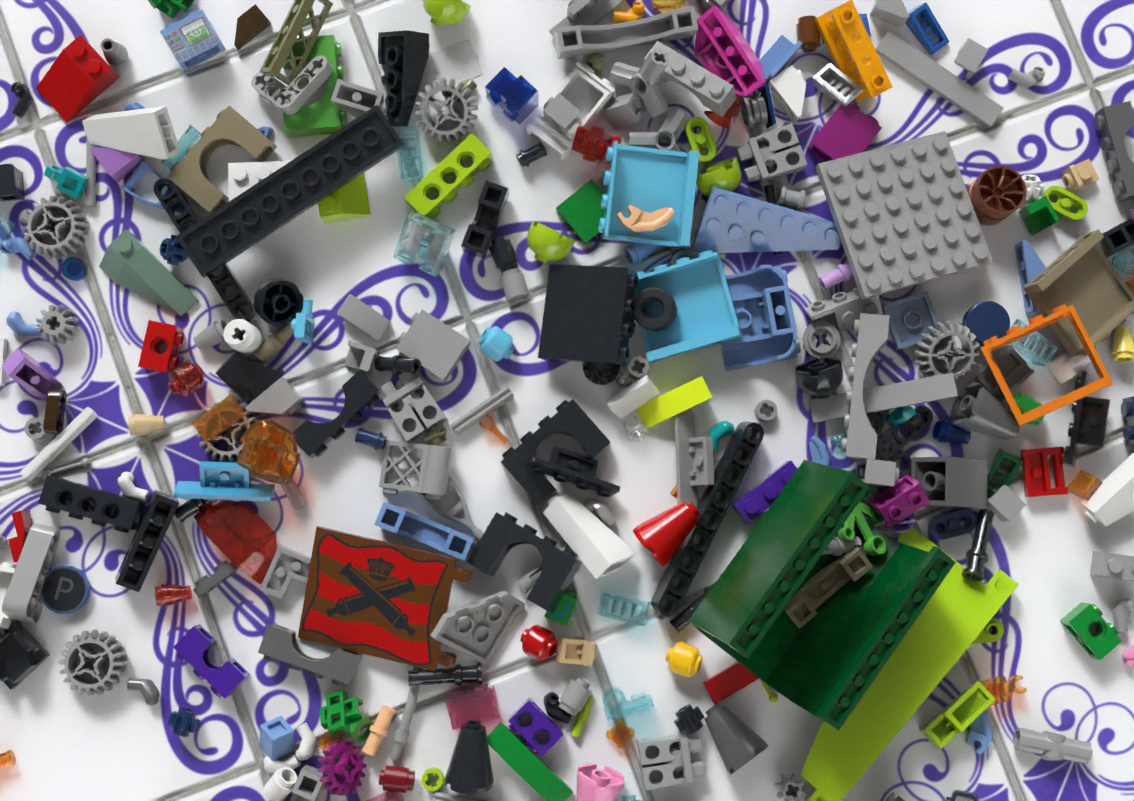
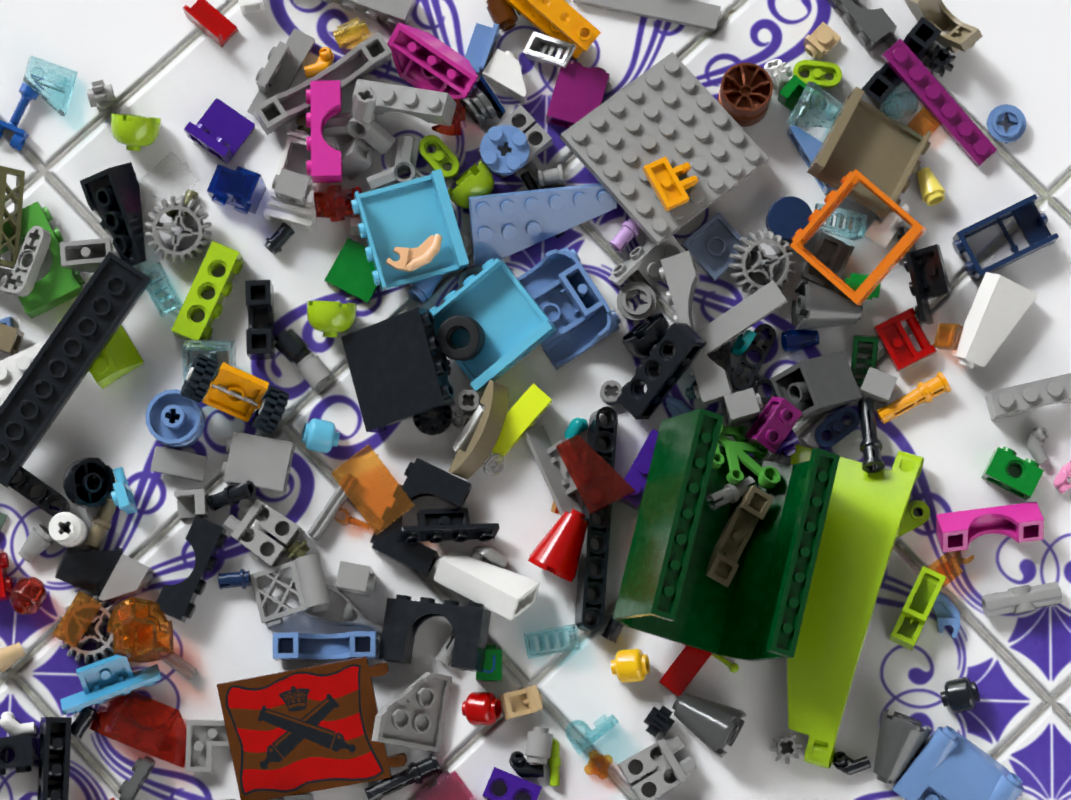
camera: 15 degrees left, 5 degrees down
none -> medium blue wheel [145,389,205,449]
none -> plate [180,354,289,434]
none -> dark purple bracket [184,98,255,164]
none -> dark pink arch [306,80,343,183]
none -> clear orange window [331,444,415,535]
none -> light grey brick [335,561,377,597]
none -> dark tan slope [448,380,509,480]
none -> medium blue plate [480,125,530,175]
none -> clear red wing [556,435,635,514]
none -> black brick [617,323,706,419]
none -> light orange hinge [643,156,699,212]
none -> clear light blue wing [786,81,843,128]
none -> light orange pin [876,372,951,424]
none -> dark pink arch [936,502,1044,553]

